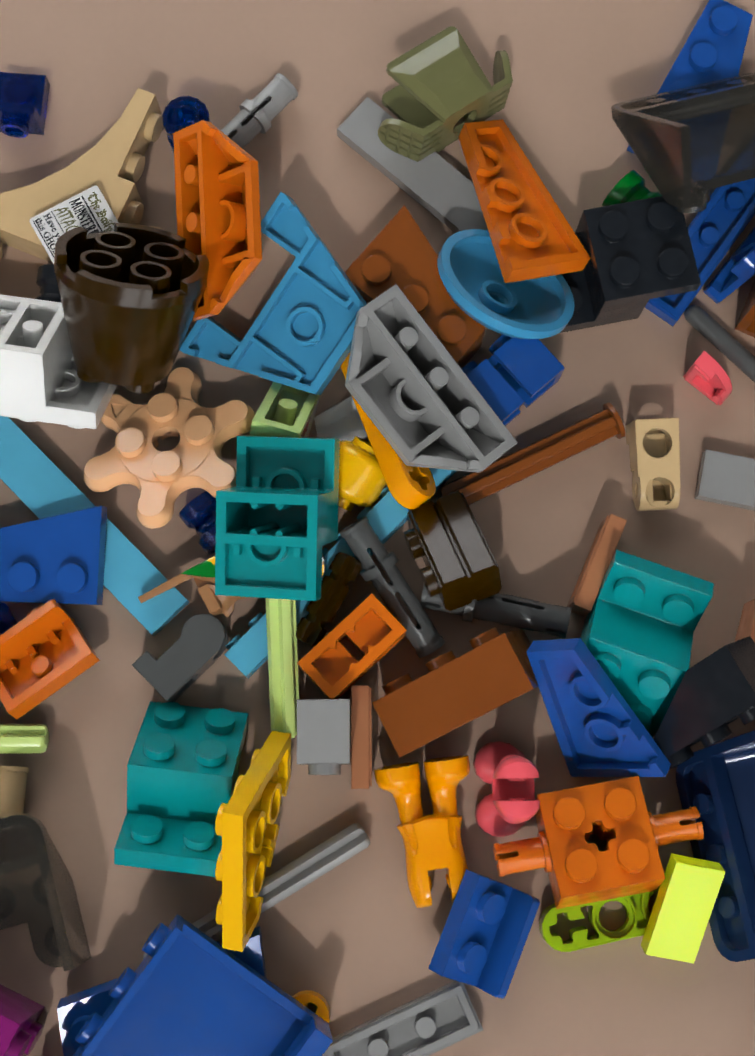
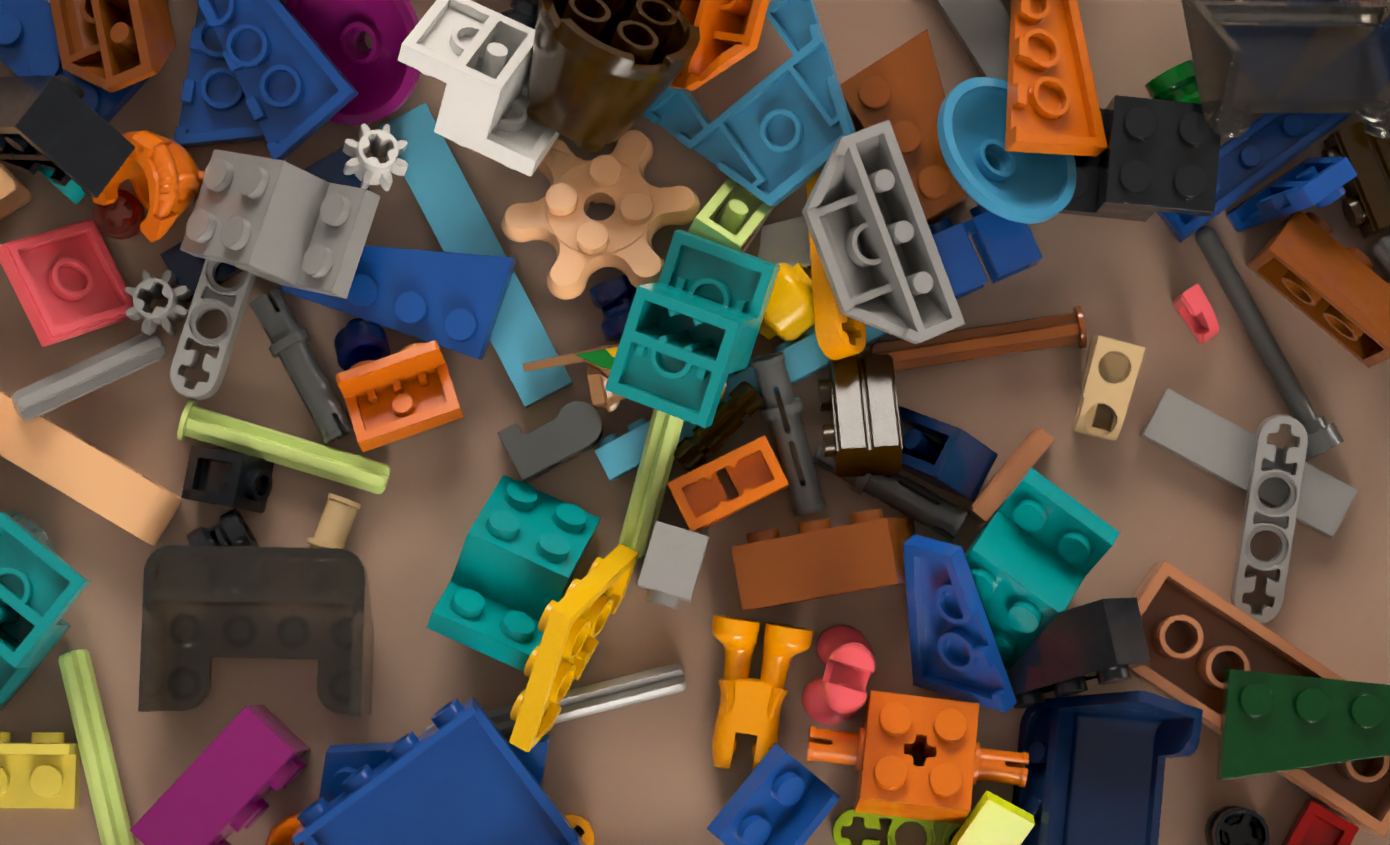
camera: 20 degrees right, 5 degrees up
nougat tile [351,685,372,789] -> none
none -> dark blue slope [898,405,998,502]

